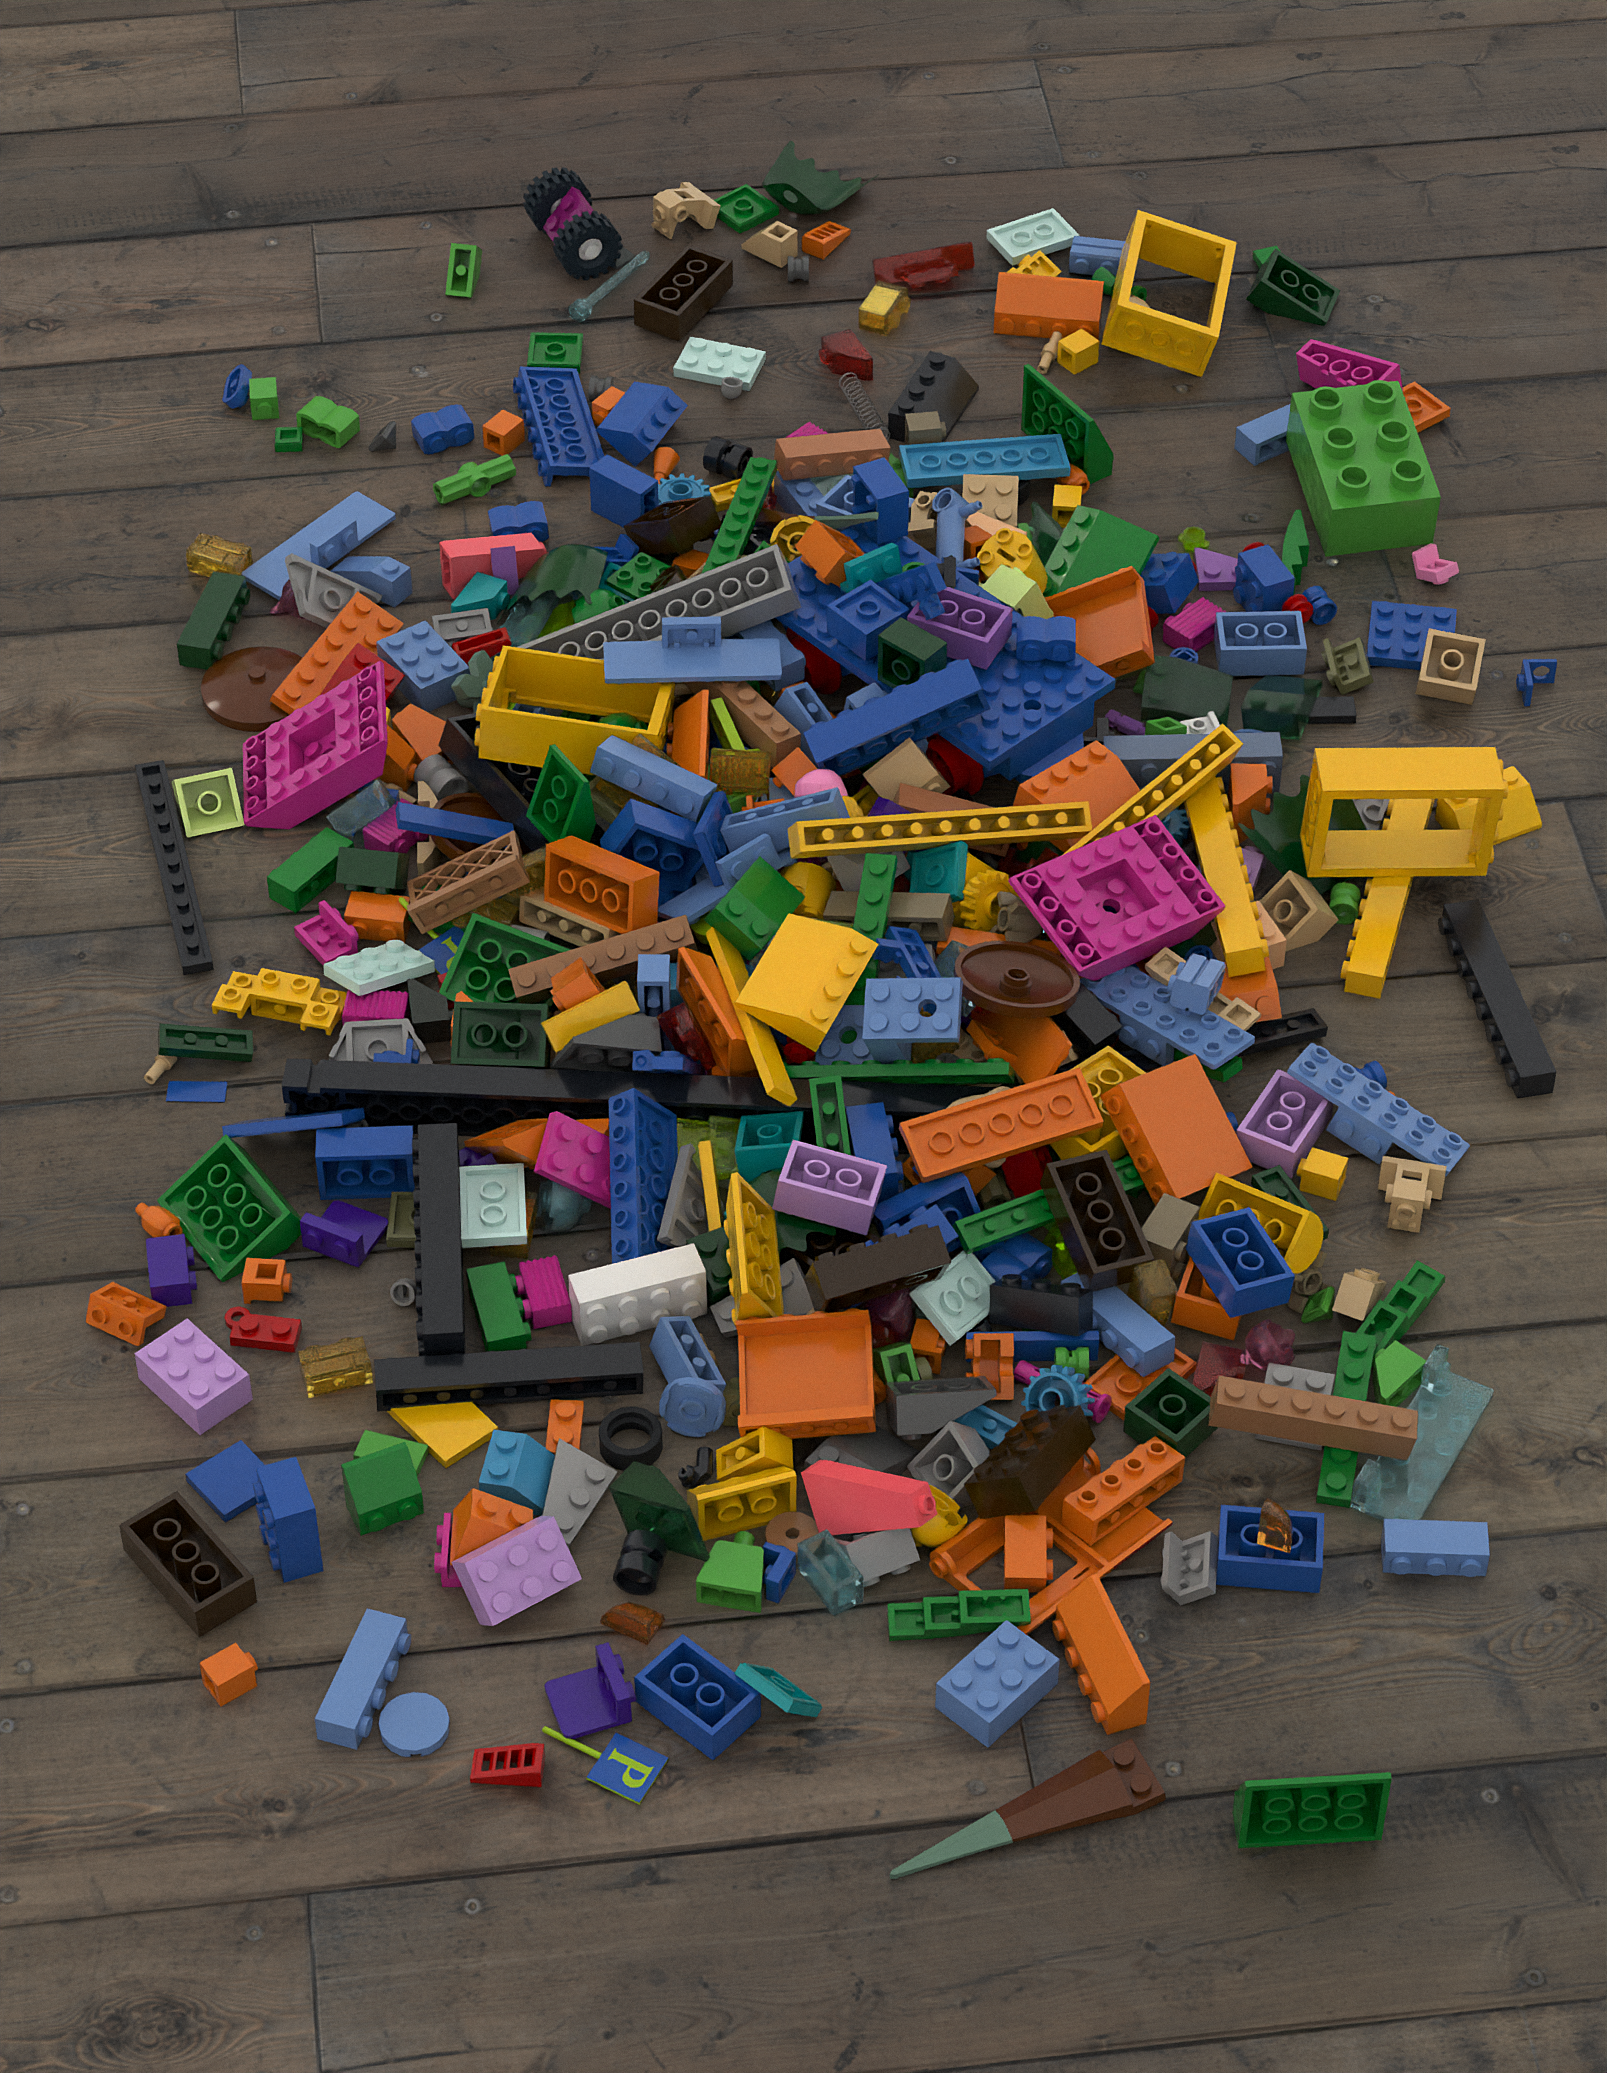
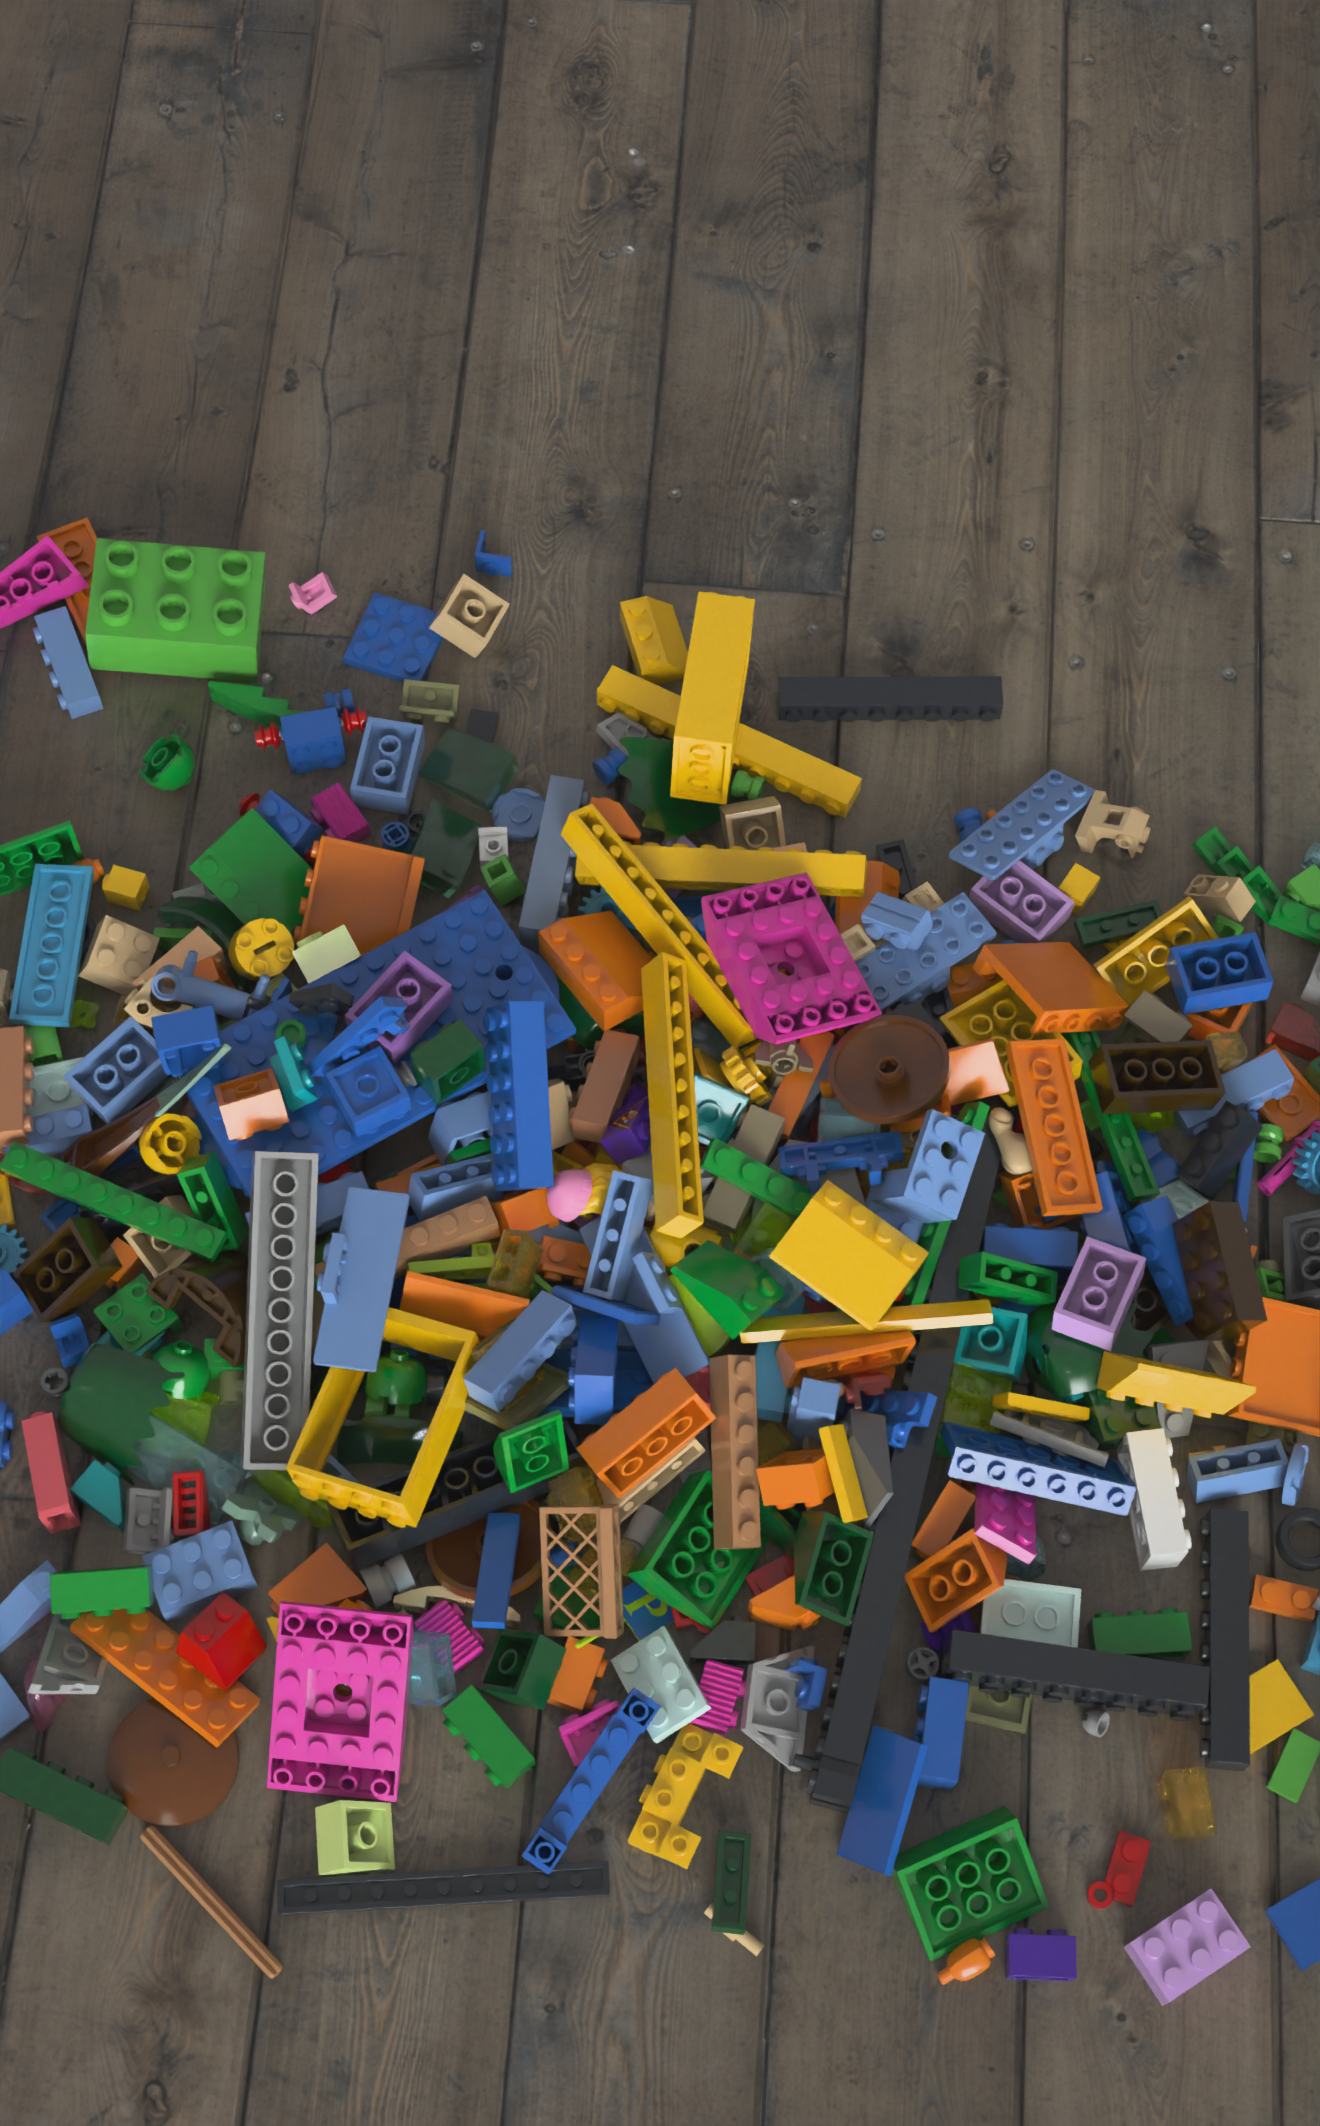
camera: 80 degrees left, 20 degrees up
orange bracket [86,1282,166,1346] -> none
blue sticker [166,1081,228,1102] -> none
orange brick [241,1258,292,1304] -> none
dark purple bracket [300,1200,388,1268] -> none
medium lavender sticker [490,546,519,595] -> none
dark pink brick [515,1255,572,1329] -> none
orange cylinder [965,1333,1014,1400] -> none
blue brick [1016,616,1076,662] -> none
clear neon green plate [1178,527,1210,552] -> none
medium lavender wing [1194,548,1238,591] -> none
clear pink hair [1240,1319,1295,1371] -> none
none -> green brick [50,1564,154,1619]
none -> green cylinder [139,733,196,791]
none -> medium nougat axle [140,1825,284,1979]
none -> blue slope [521,1687,661,1875]

